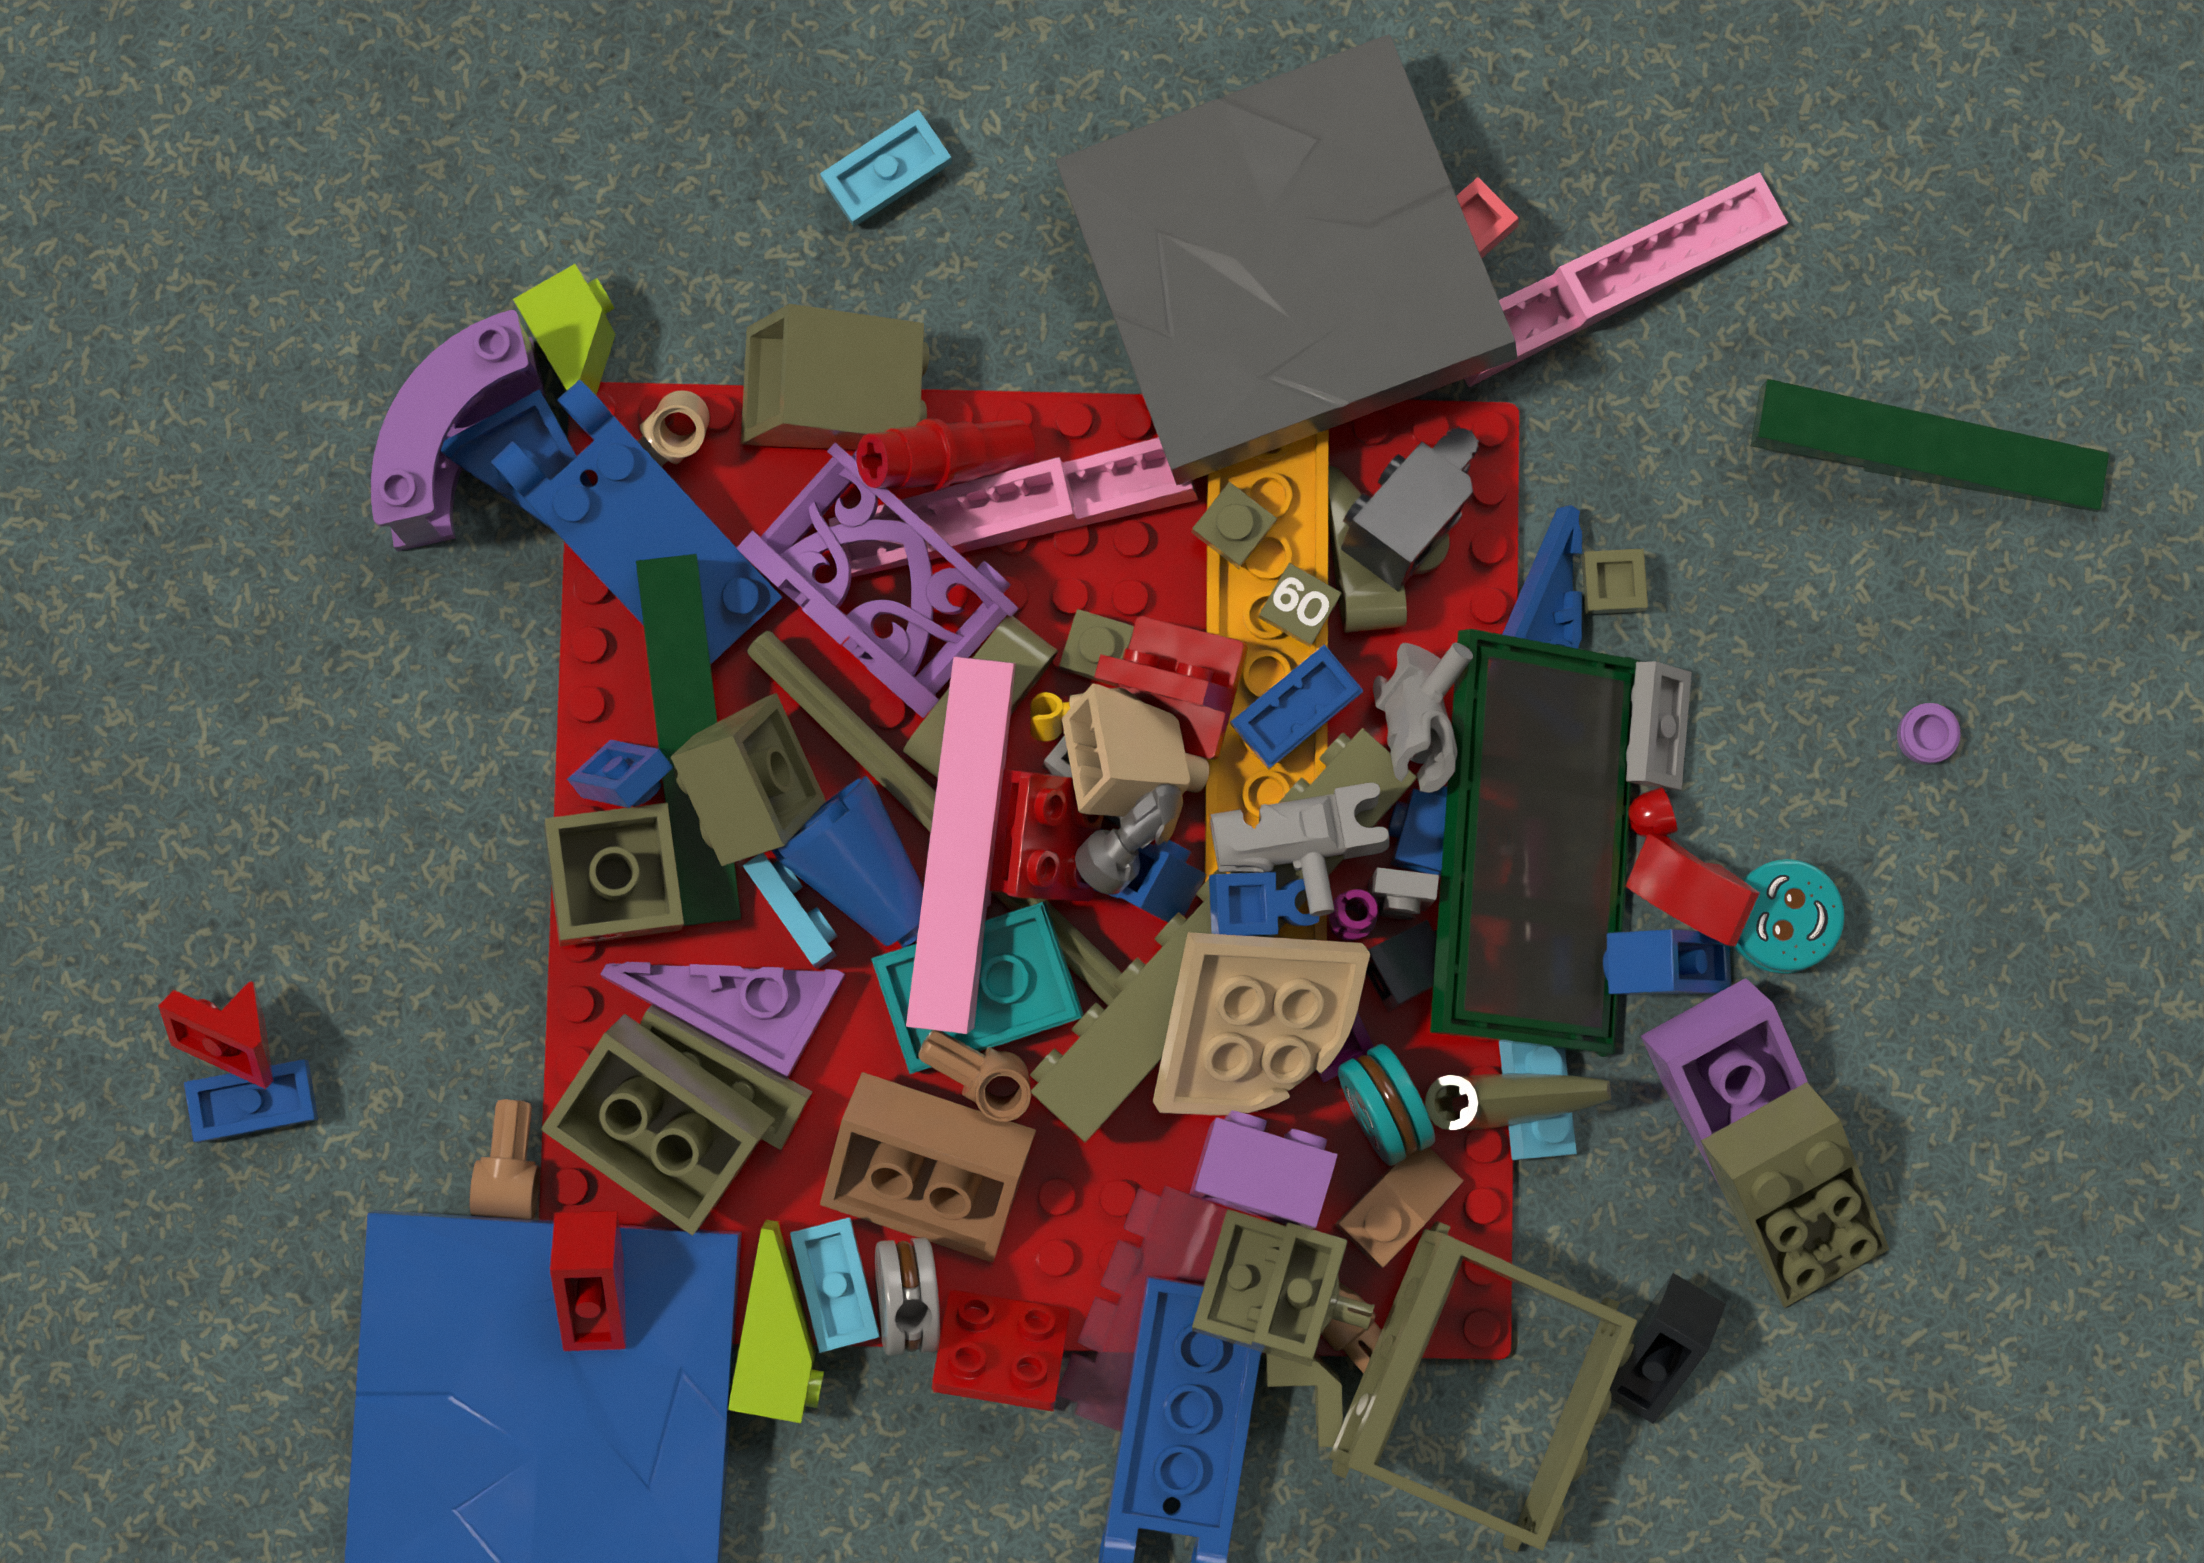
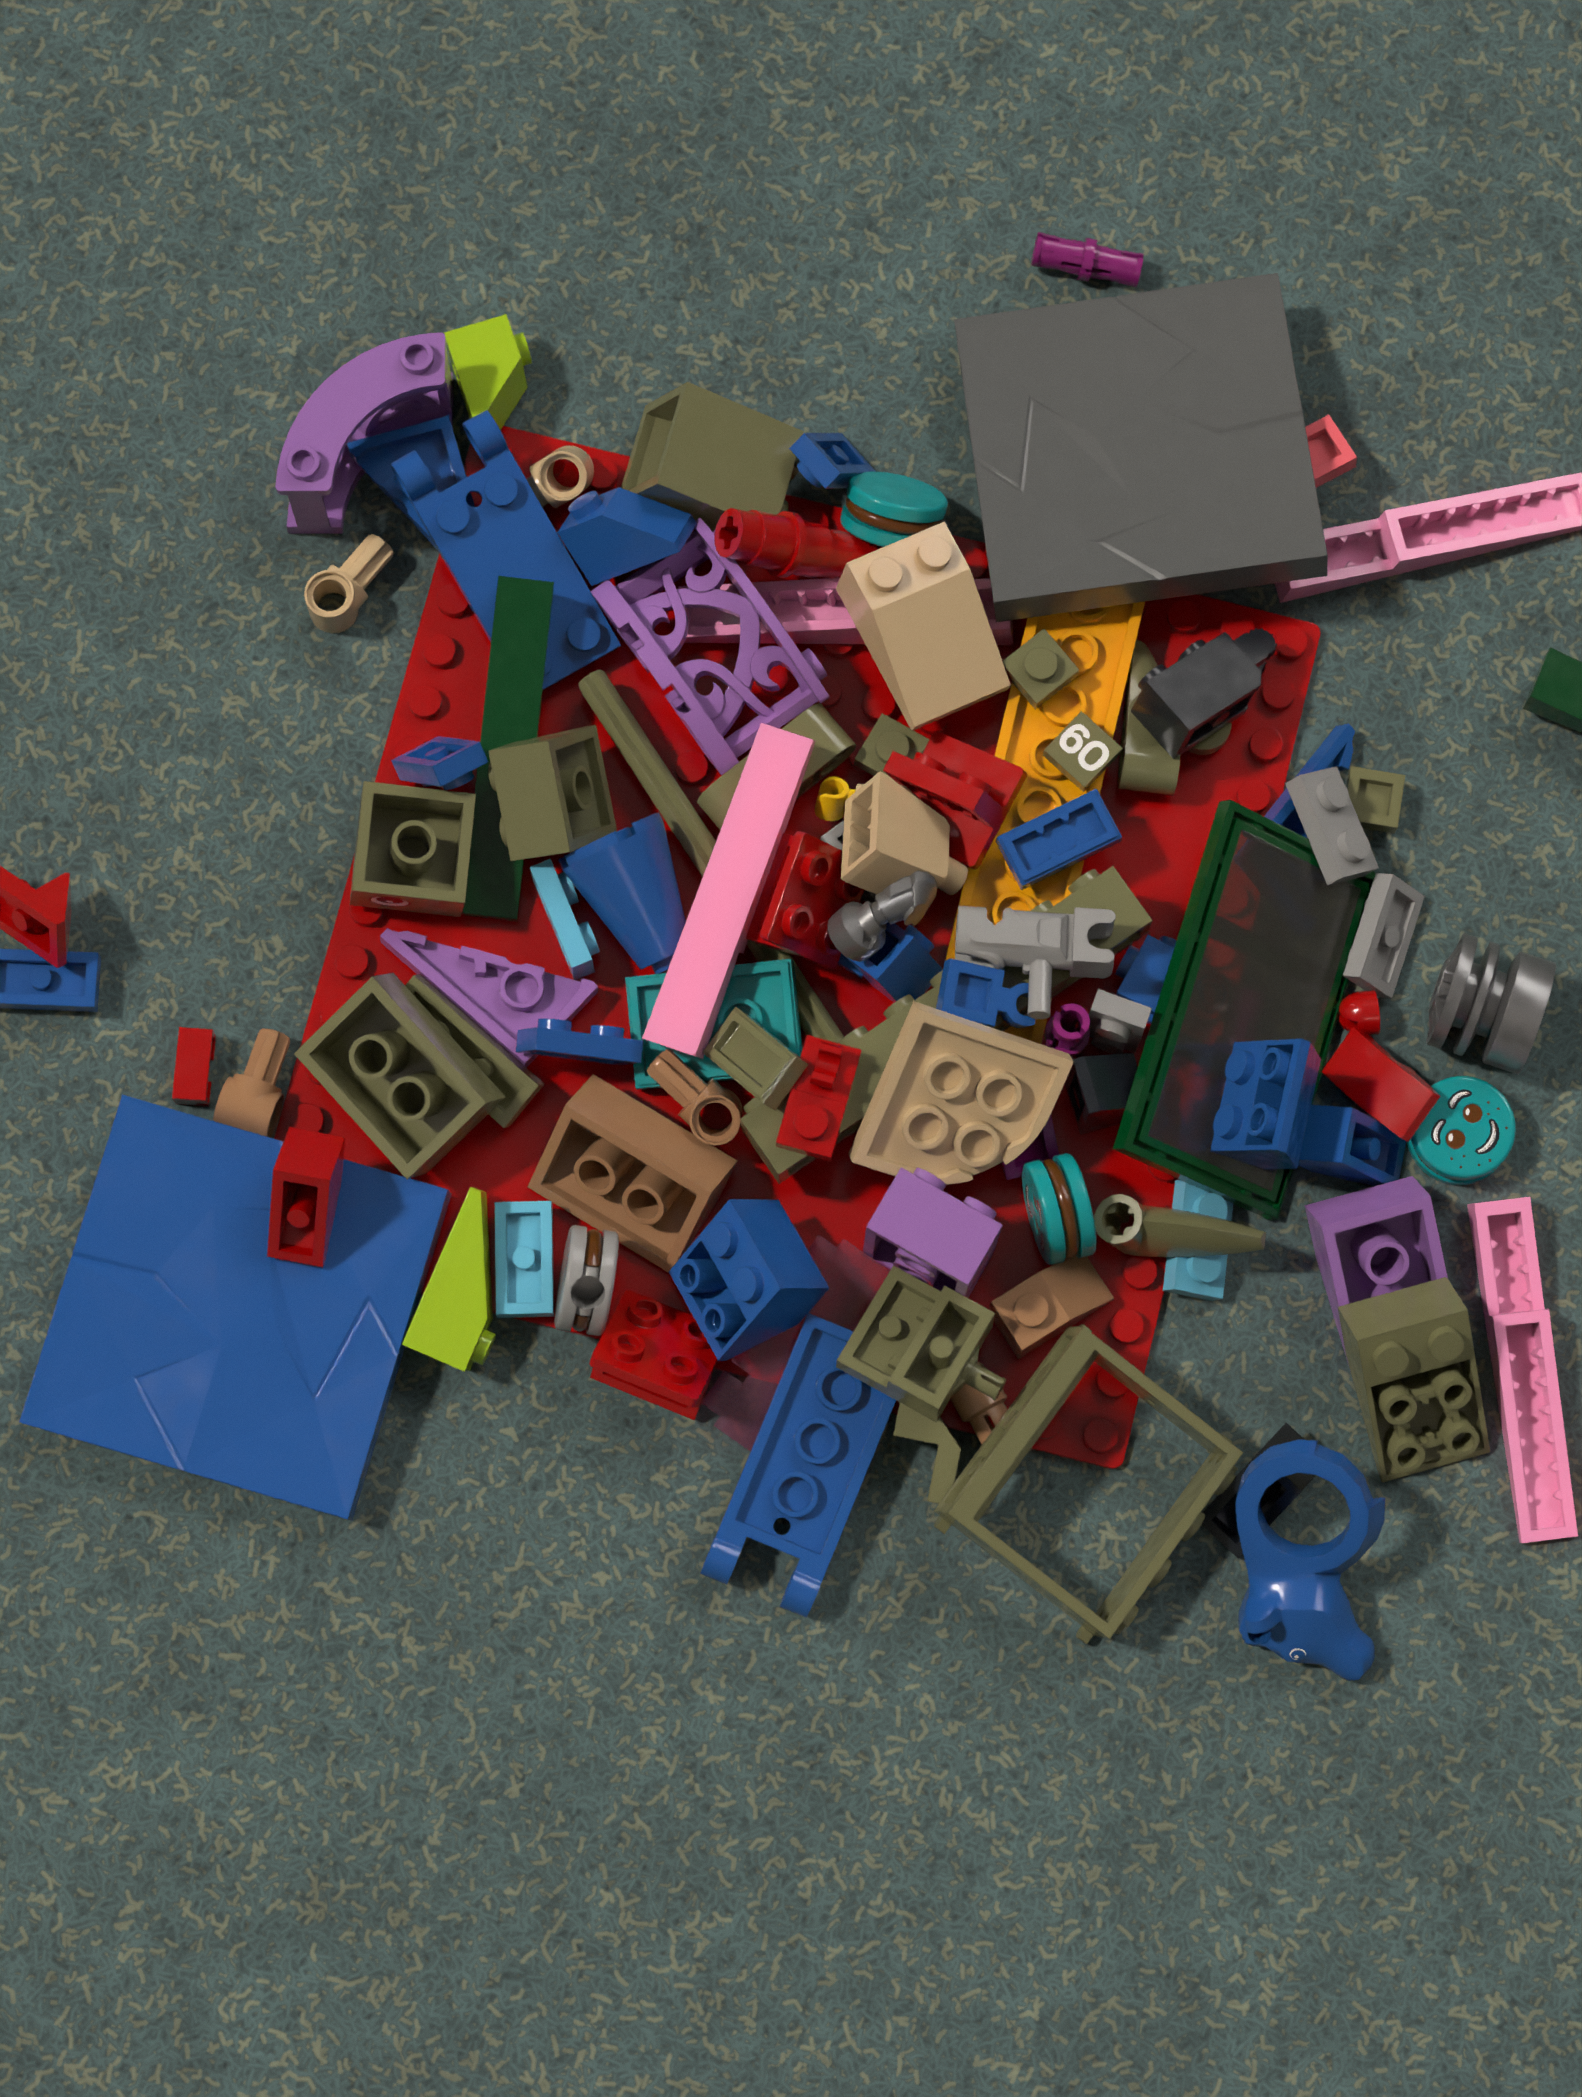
camera: 15 degrees right, 5 degrees down
medium azure plate [820,109,952,227] -> none
light grey piece [1373,643,1473,793] -> none
none -> red piece [172,1027,216,1107]
none -> tan axle [304,534,394,633]
none -> blue plate [516,1018,643,1066]
none -> blue slope [557,487,697,586]
none -> blue slope [669,1199,829,1361]
none -> olive tile [703,1007,808,1111]
none -> red plate [776,1035,862,1162]
none -> blue plate [789,433,876,489]
none -> tan slope [836,521,1011,731]
none -> teal head [840,471,948,547]
none -> magenta pin [1031,232,1144,288]
none -> blue slope [1210,1039,1321,1169]
none -> blue animal [1235,1439,1385,1681]
none -> light grey plate [1285,766,1379,886]
none -> flat silver wheel [1426,933,1556,1074]
none -> bright pink slope [1467,1197,1578,1543]

